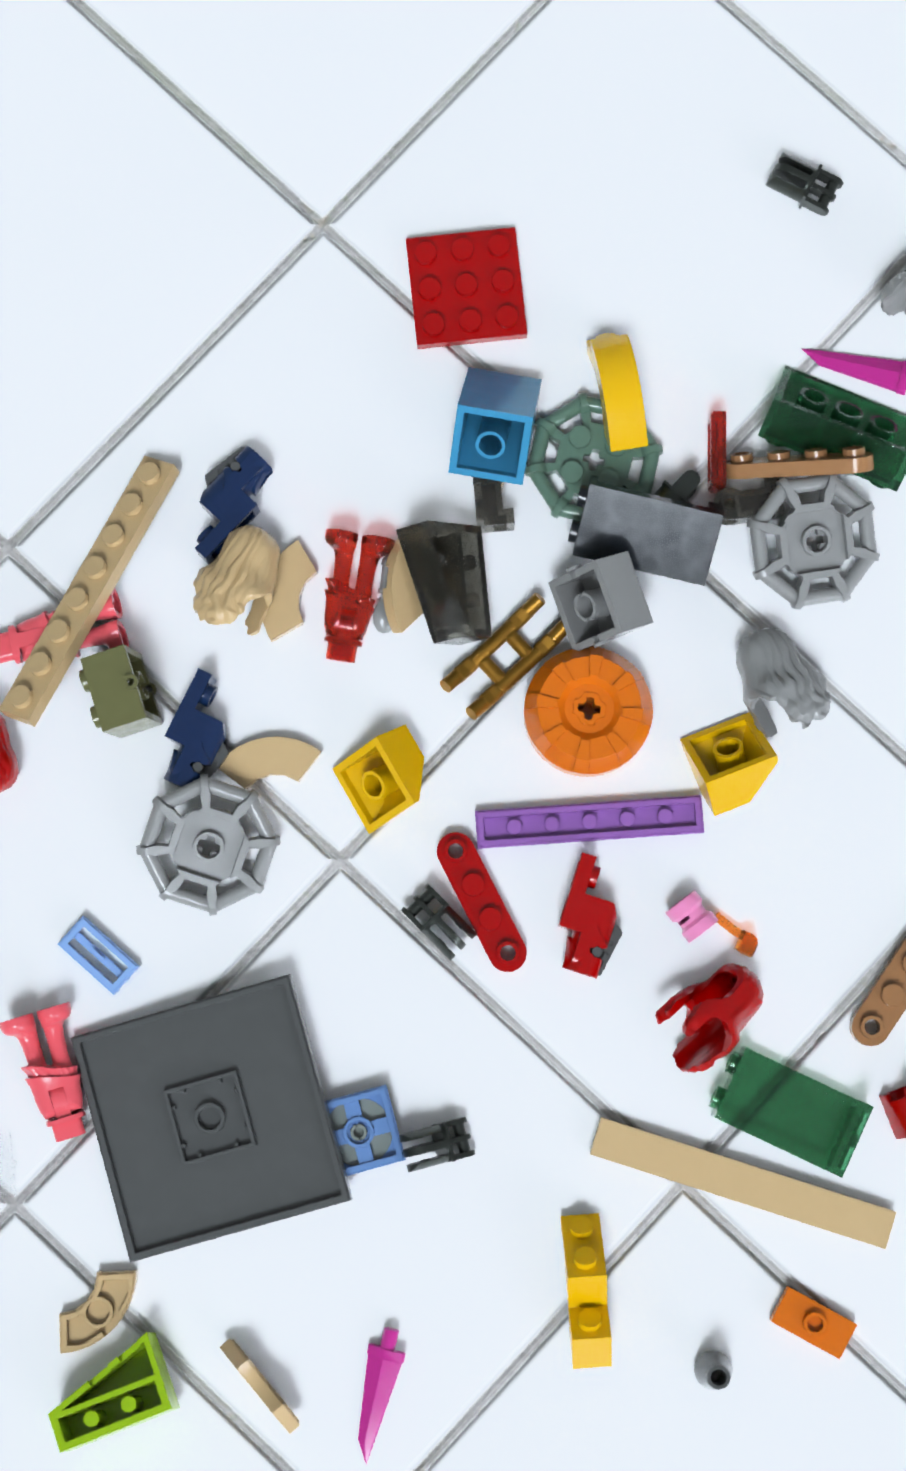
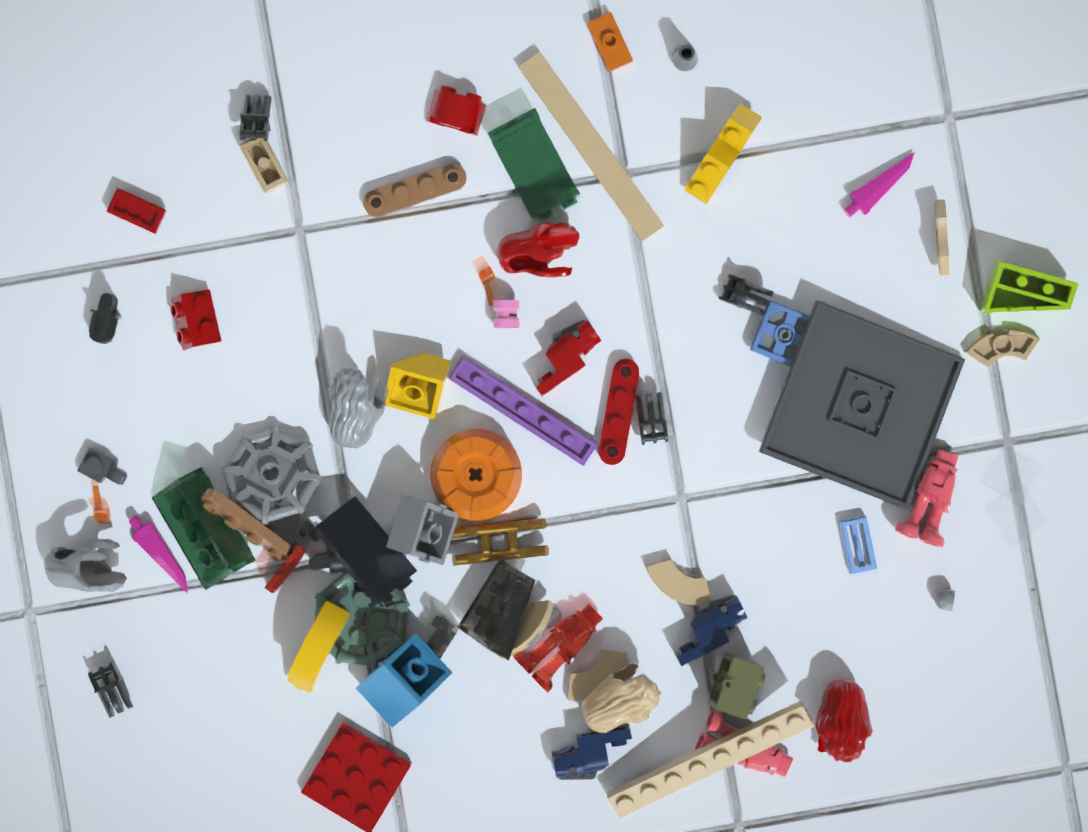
camera: 135 degrees left, 5 degrees up
light grey plate [136,774,281,916] -> none
yellow slope [332,724,424,834] -> none

